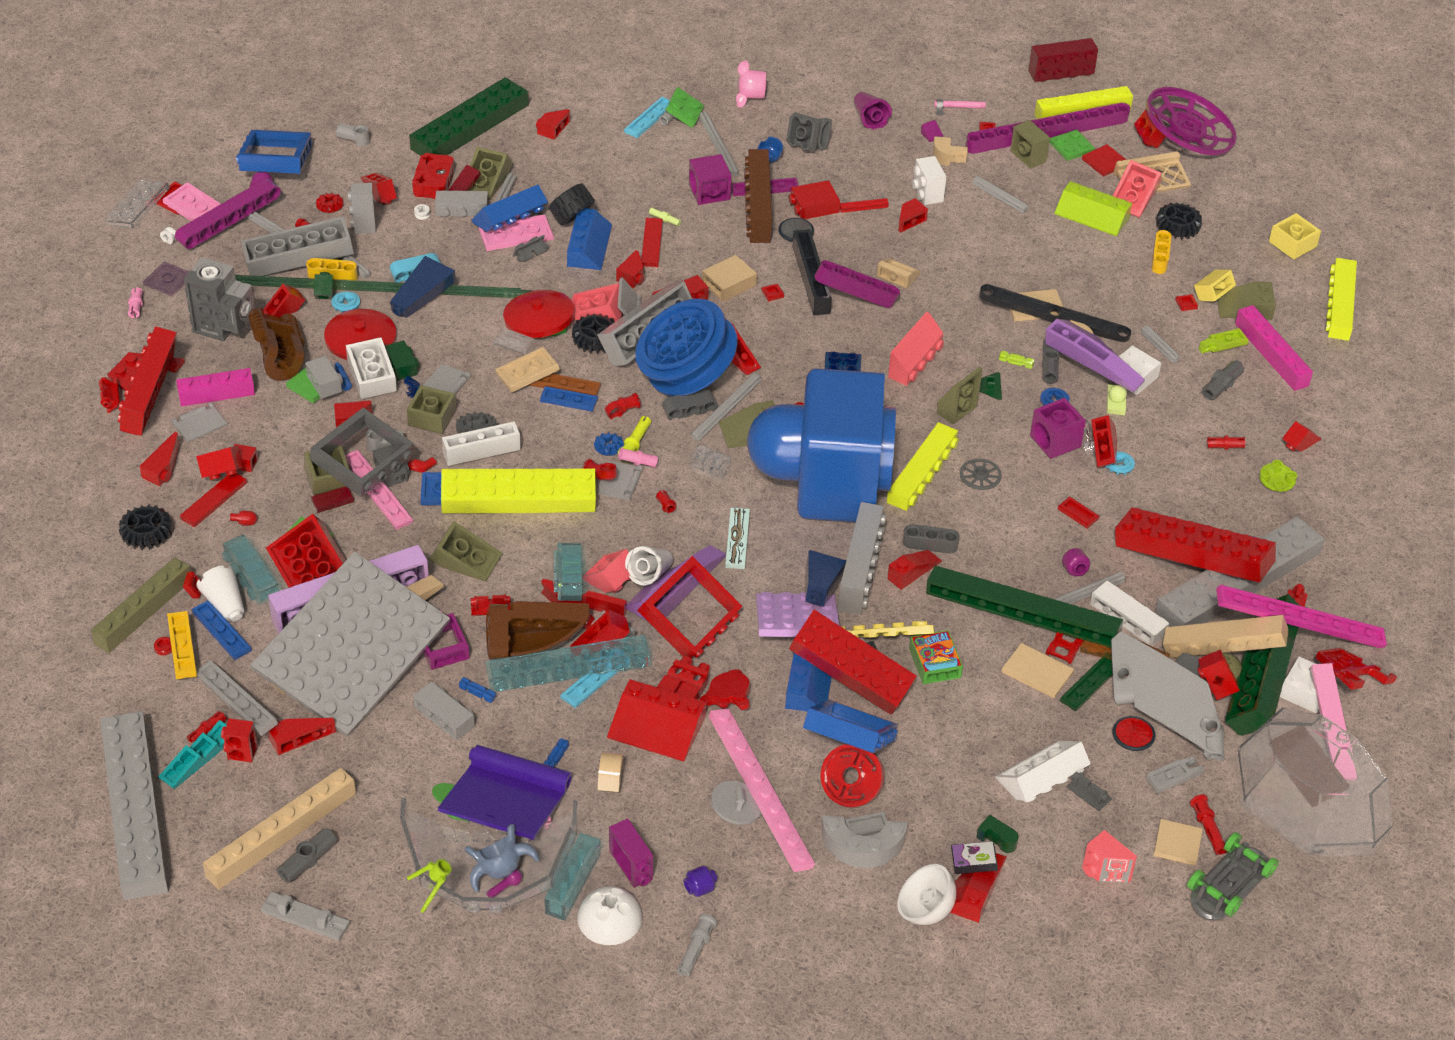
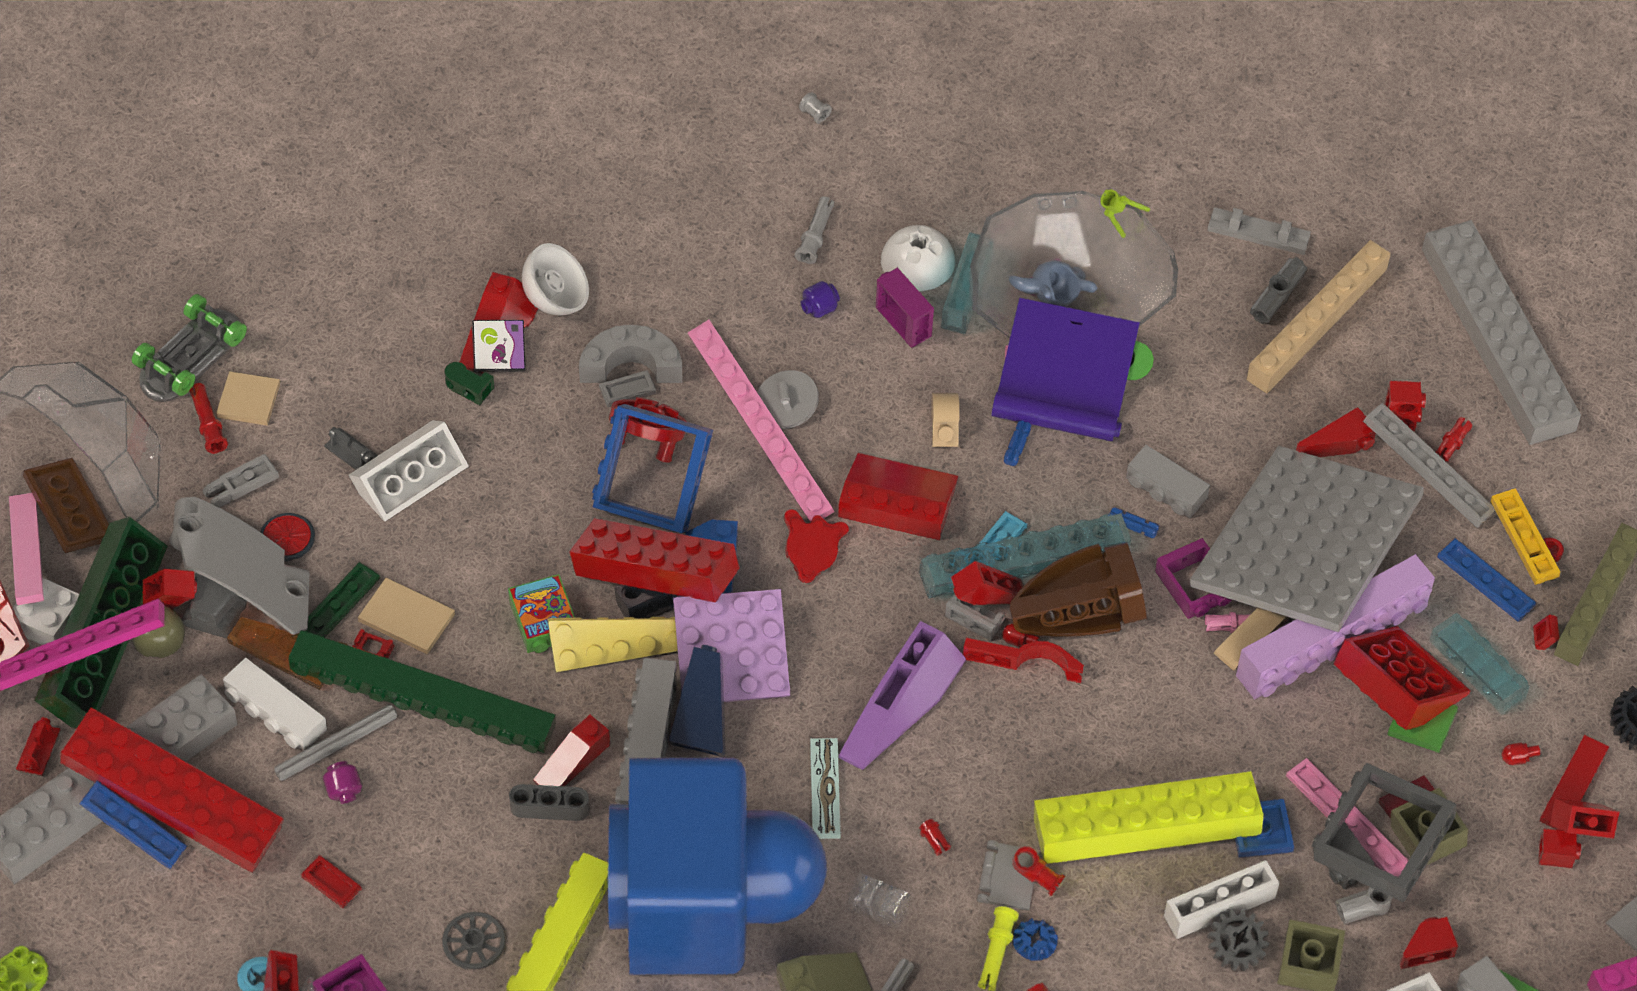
camera: 175 degrees right, 10 degrees up
teal slope [158,720,226,789] -> none
white cone [197,565,244,622] -> none
red arm [407,457,437,473] -> none
olive slope [429,521,502,582] -> none
red hinge [470,594,511,616] -> none
clear light blue brick [553,543,582,601] -> none
coral slope [581,549,630,593] -> none
bright pink pin [618,448,658,468] -> none
white cone [625,546,673,586] -> none
red window [637,556,743,658] -> none
red hips [657,656,710,699] -> none
coral slope [1082,830,1137,883] -> none
tan brick [1163,615,1288,658] -> none

